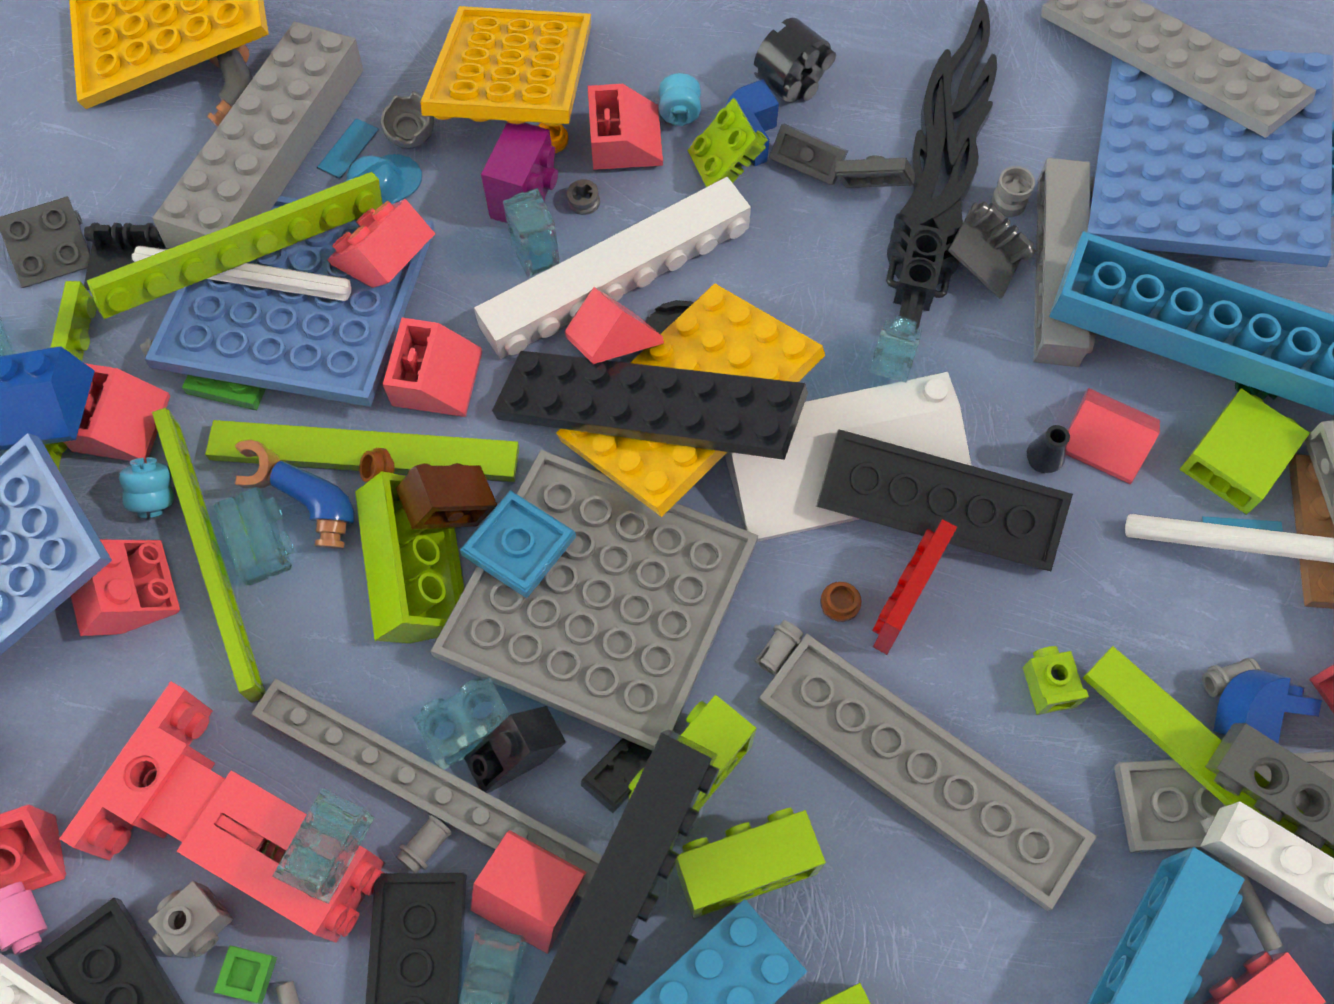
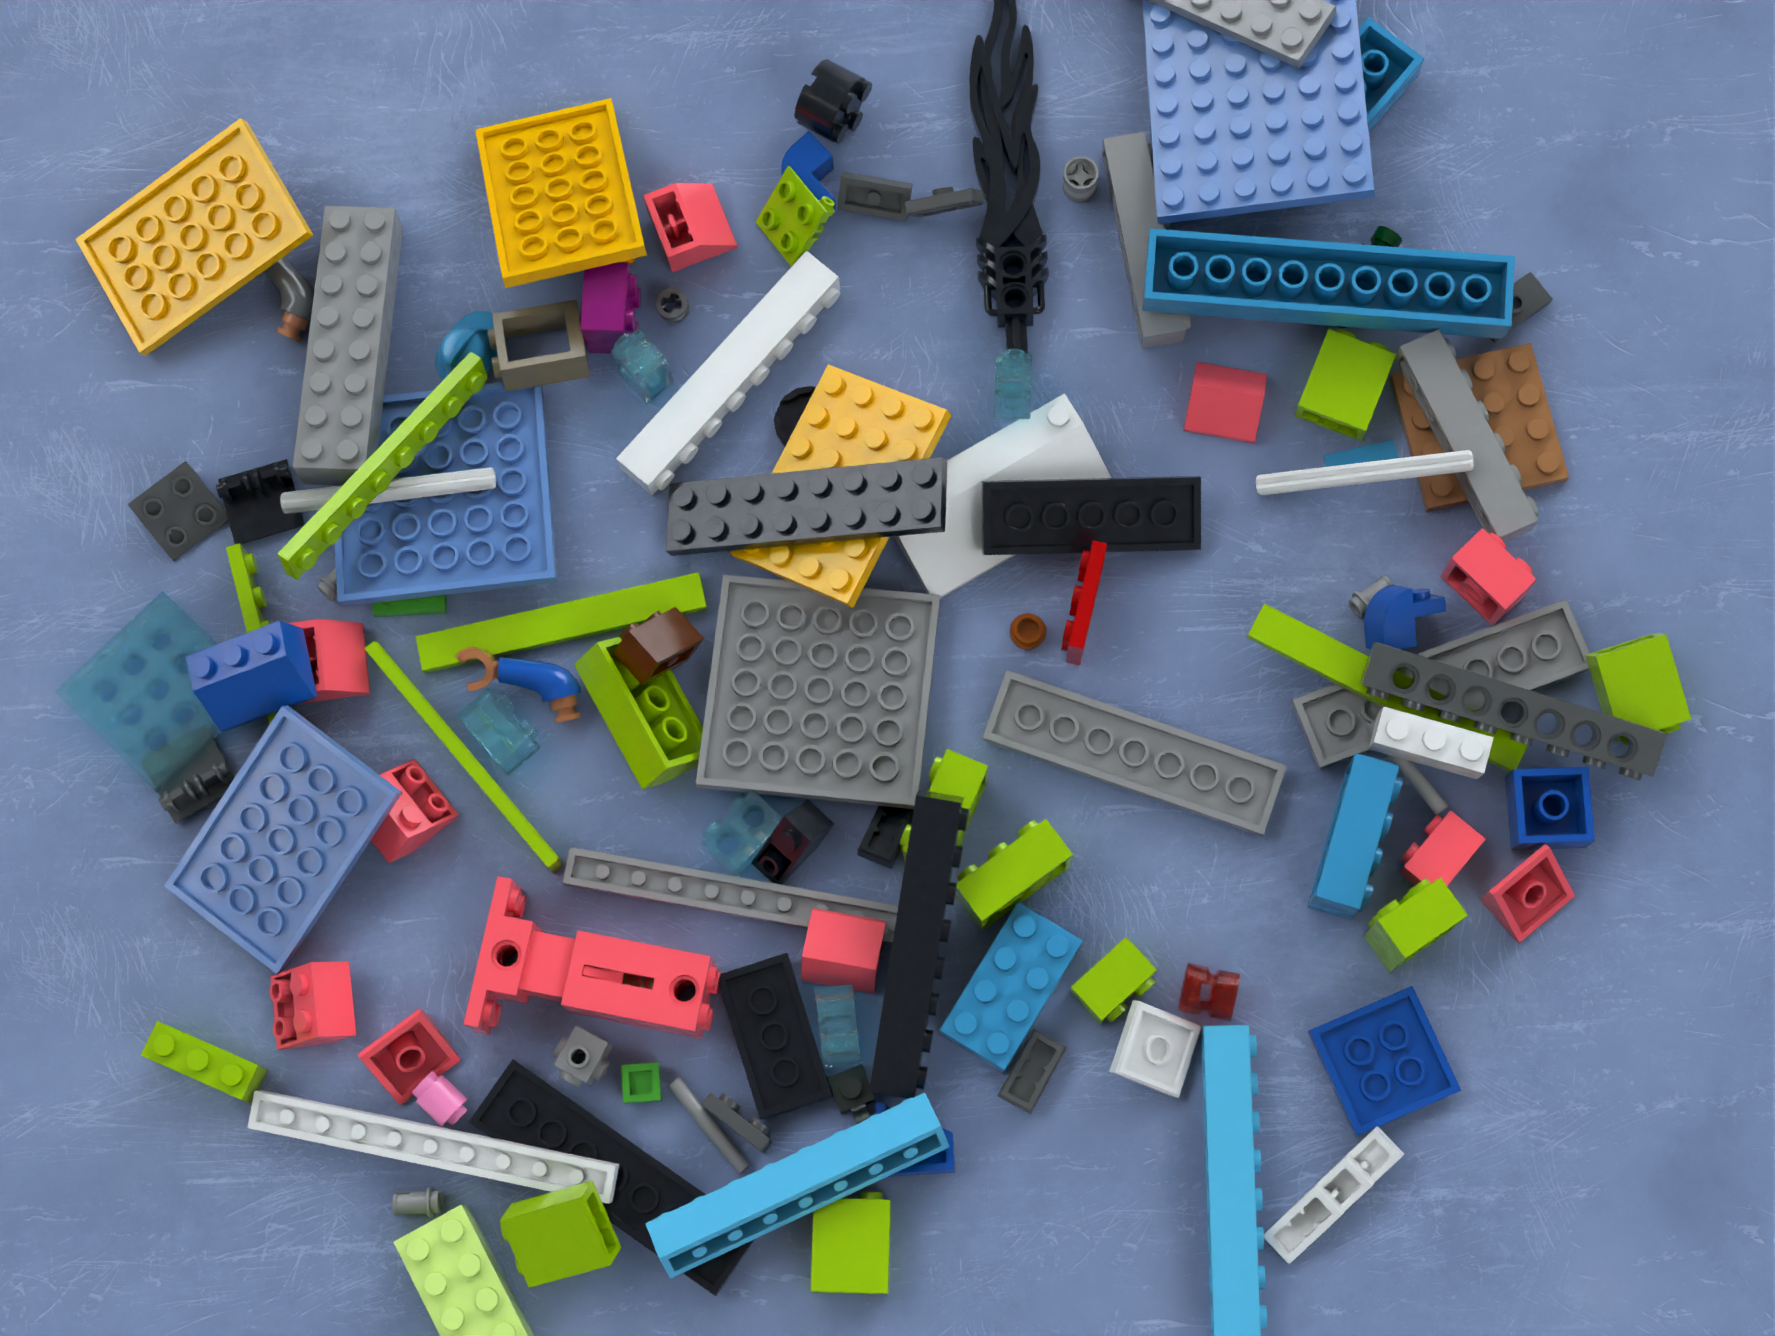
camera: 10 degrees left, 10 degrees up
medium azure piece [119,457,174,518] -> none
clear light blue brick [272,788,375,904] -> none
dark azure sticker [317,118,379,178] -> none
coral slope [327,199,435,288] -> none
dark orange plate [359,448,395,482] -> none
light grey hair [380,91,435,148] -> none
coral slope [383,318,482,417] -> none
light grey pin [396,815,452,873] -> none
dark azure tile [460,490,576,598] -> none
coral slope [565,287,664,364] -> none
medium azure piece [658,73,701,126] -> none
light grey pin [755,620,803,676] -> none
dark grey hinge [948,201,1036,299] -> none
lime brick [1023,646,1089,715] -> none
black cone [1027,425,1070,473] -> none
none -> dark tan window [488,299,590,392]

